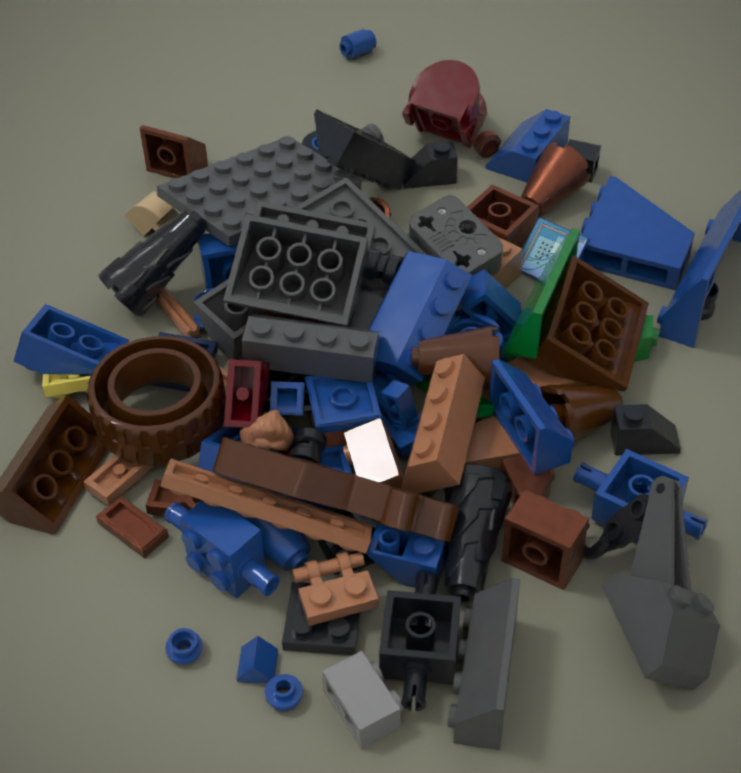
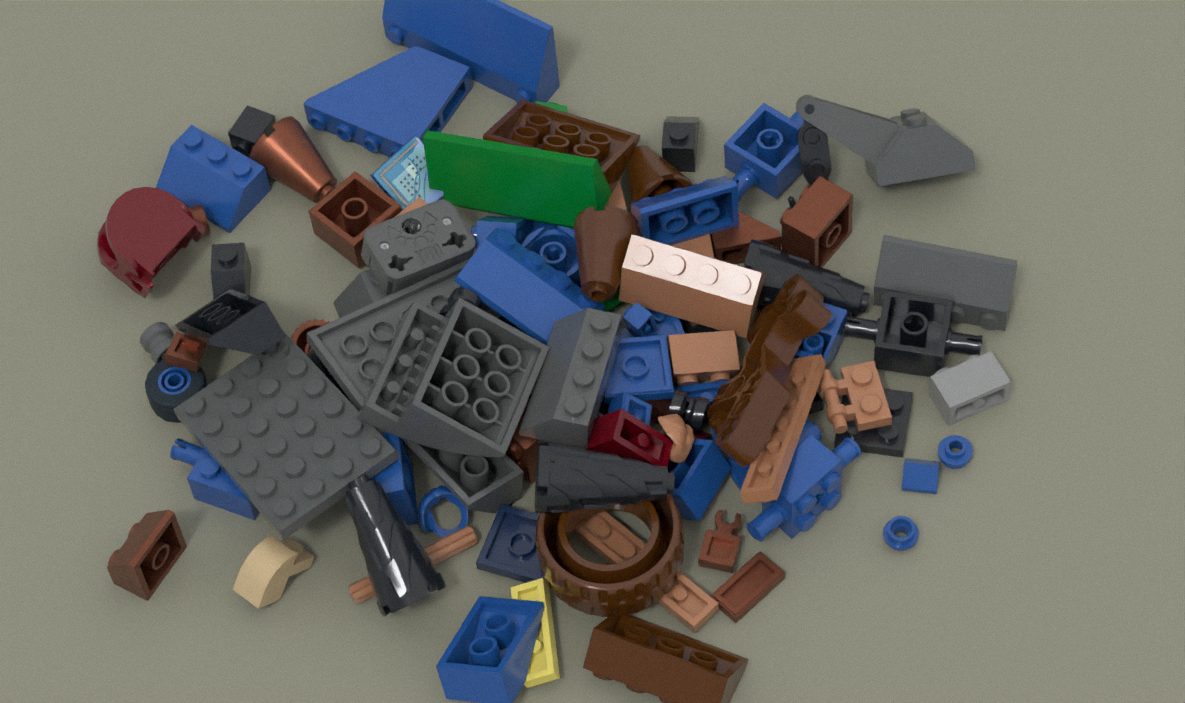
camera: 80 degrees left, 10 degrees up
none -> black cone [535,441,675,514]

